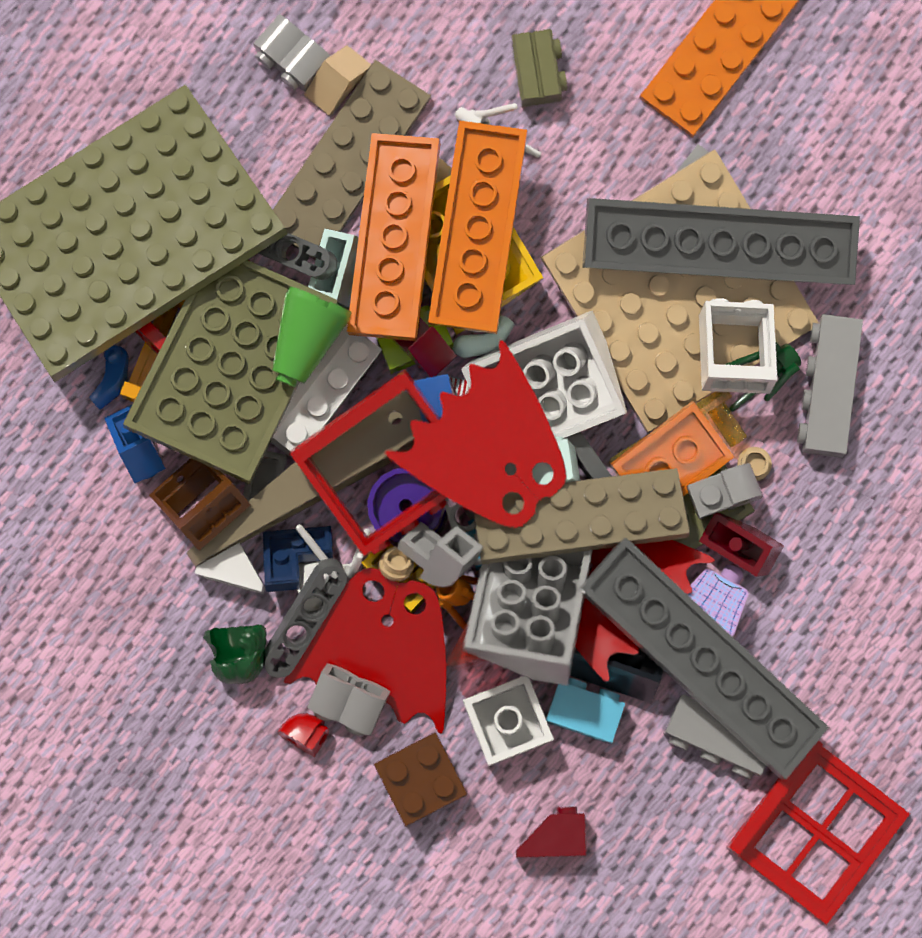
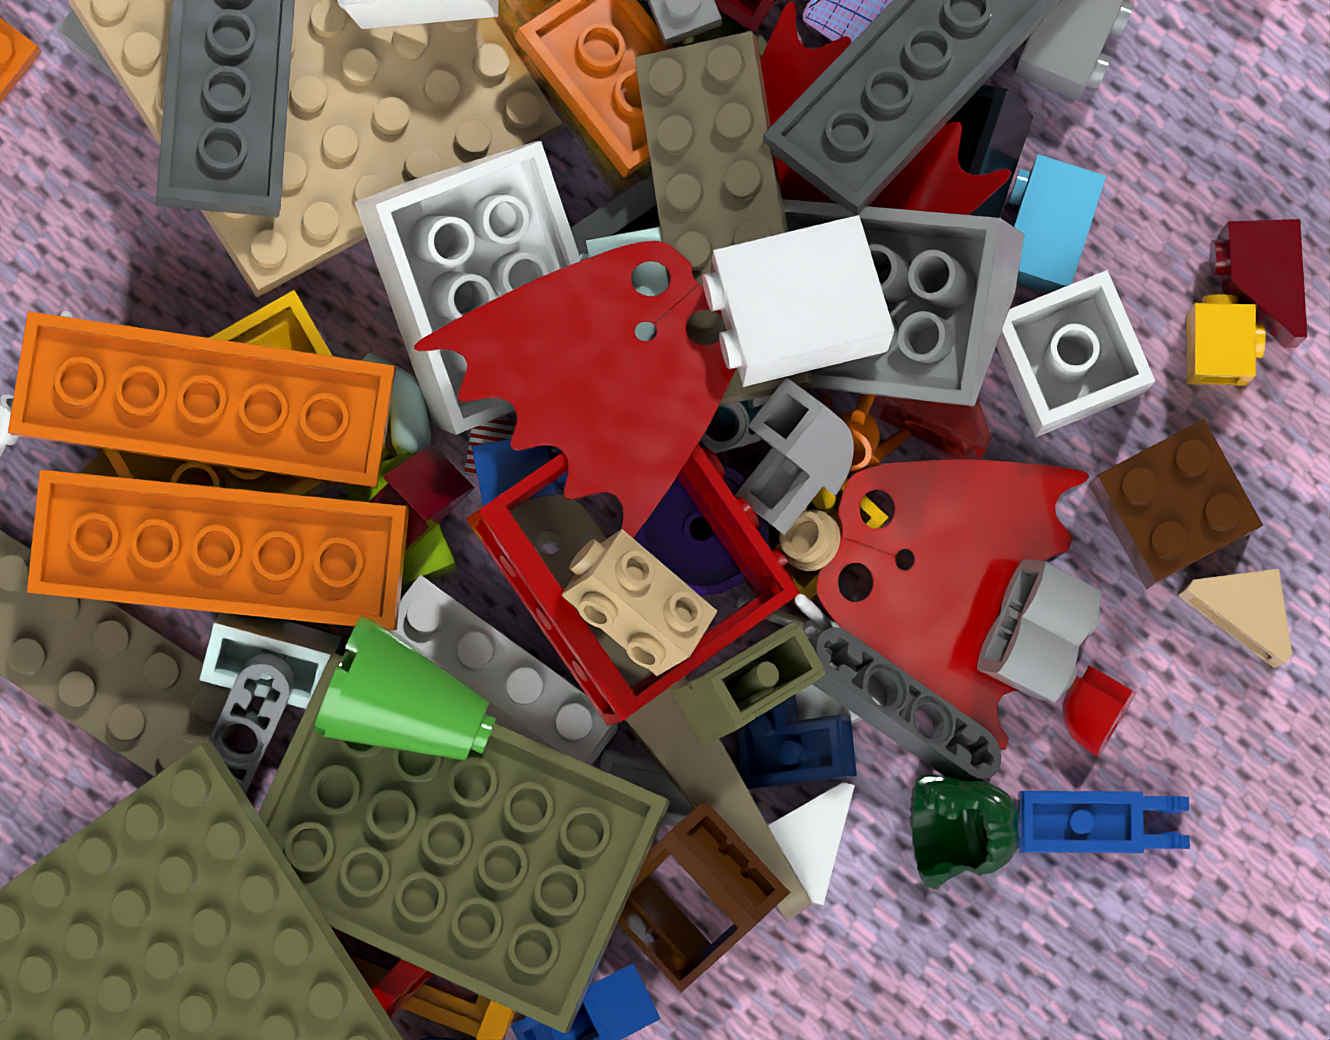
camera: 90 degrees left, 0 degrees up
none -> tan brick [562,529,717,676]
none -> olive brick [673,621,826,746]
none -> white brick [702,215,894,387]
none -> blue hinge [1018,791,1190,854]
none -> tan slope [1178,569,1292,668]
none -> yellow brick [1186,294,1266,386]

